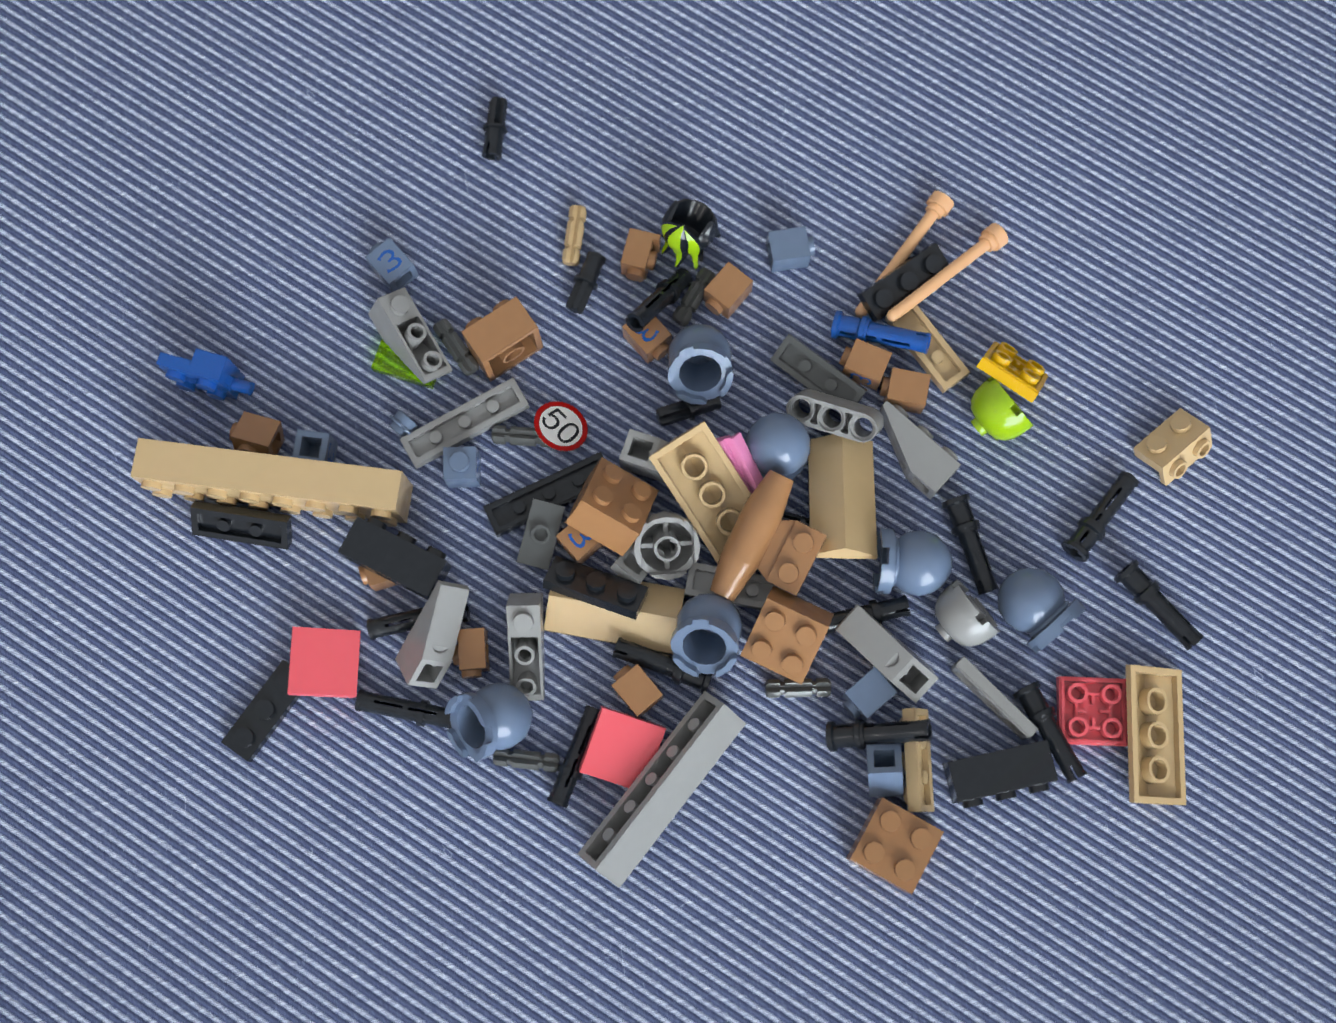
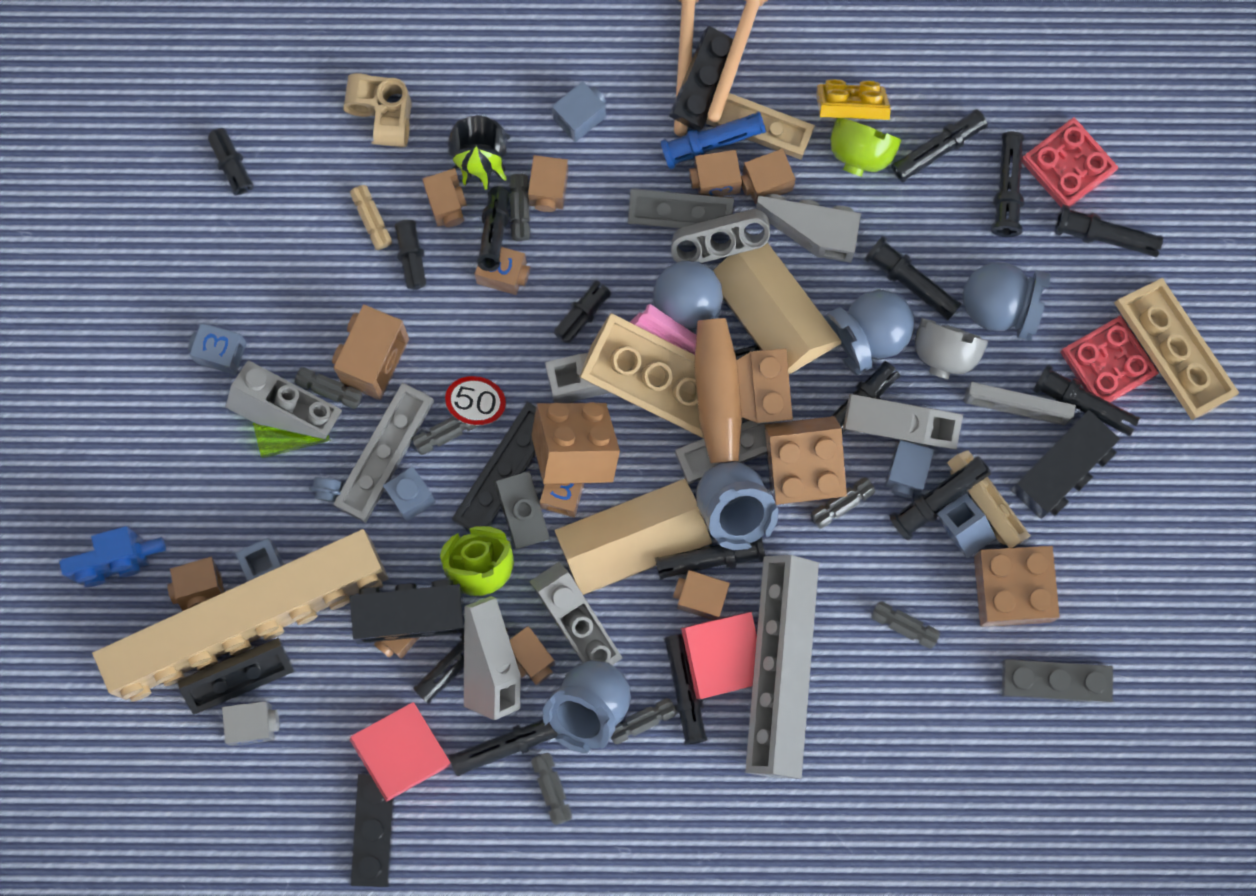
camera: 35 degrees left, 0 degrees up
black plate [543,556,648,620] -> none
light grey plate [610,544,648,584] -> none
light grey cylinder [633,511,701,580] -> none
sand blue tile [667,324,733,405] -> none
tan bracket [1133,408,1212,486] -> none
none -> light grey brick [222,701,280,746]
none -> tan piece [343,73,412,147]
none -> lime cylinder [440,526,514,596]
none -> dark grey axle [531,753,572,825]
none -> dark grey axle [871,601,940,649]
none -> black pin [891,109,988,183]
none -> dark grey plate [1002,659,1113,703]
none -> coral tile [1022,117,1119,207]

